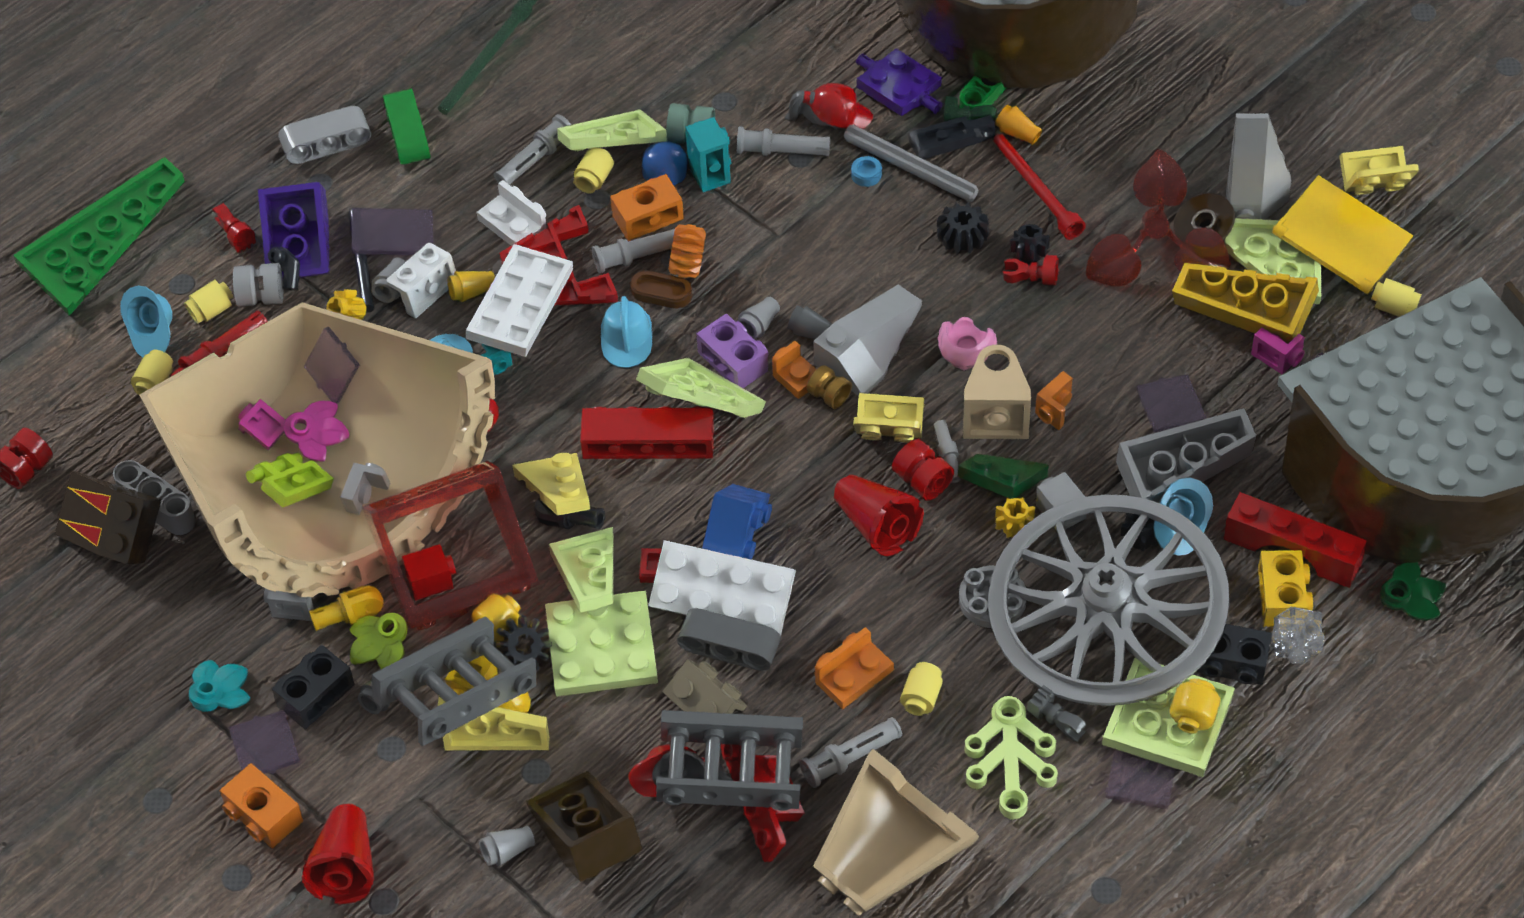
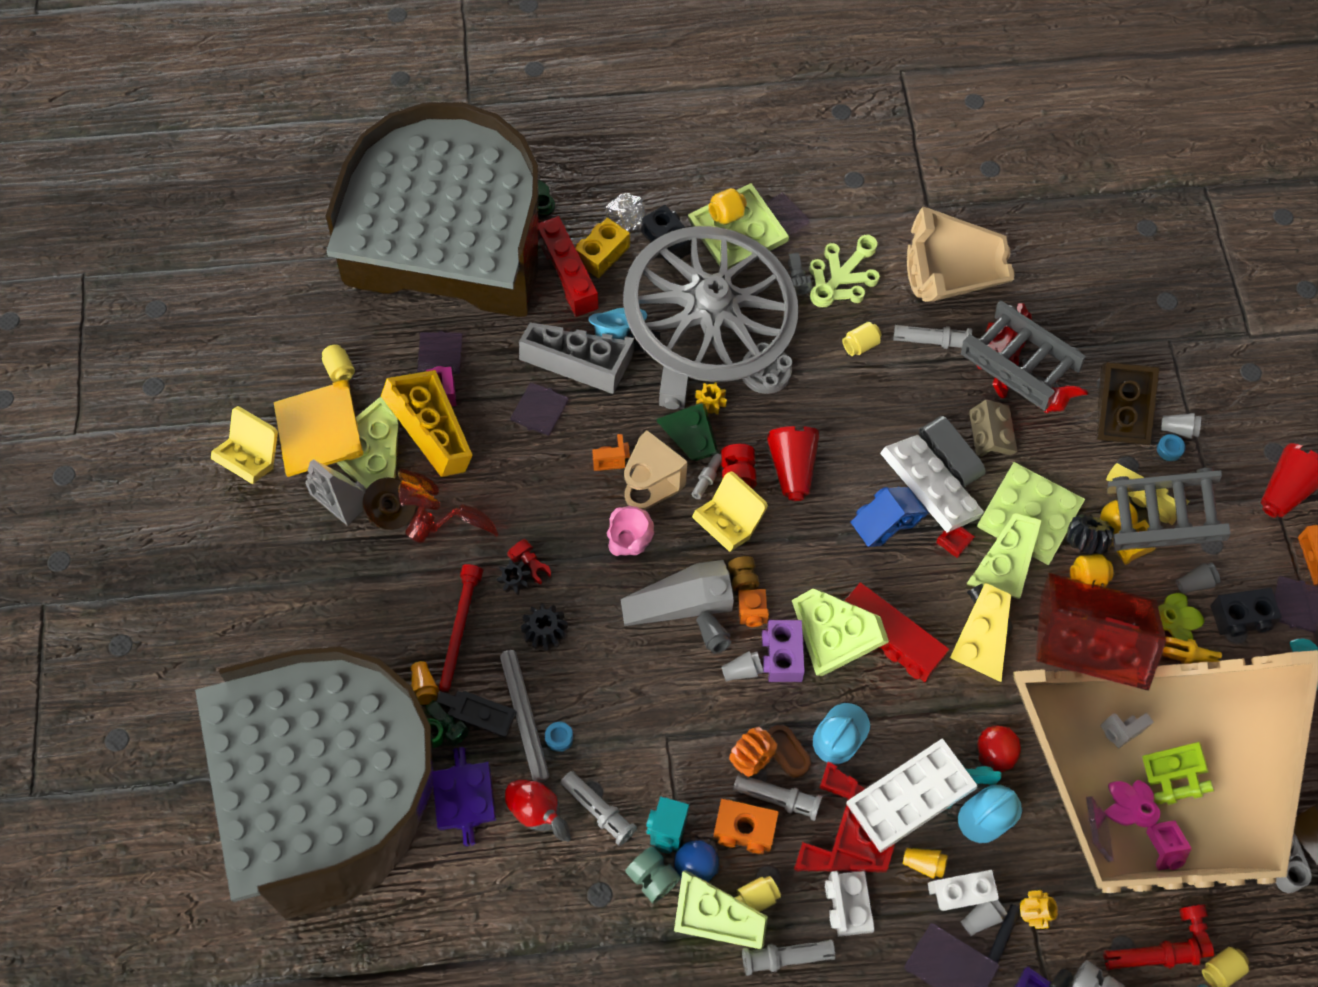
camera: 145 degrees left, 10 degrees up
orange bracket [815,627,894,709] -> none
none -> dark azure tile [1157,434,1185,461]

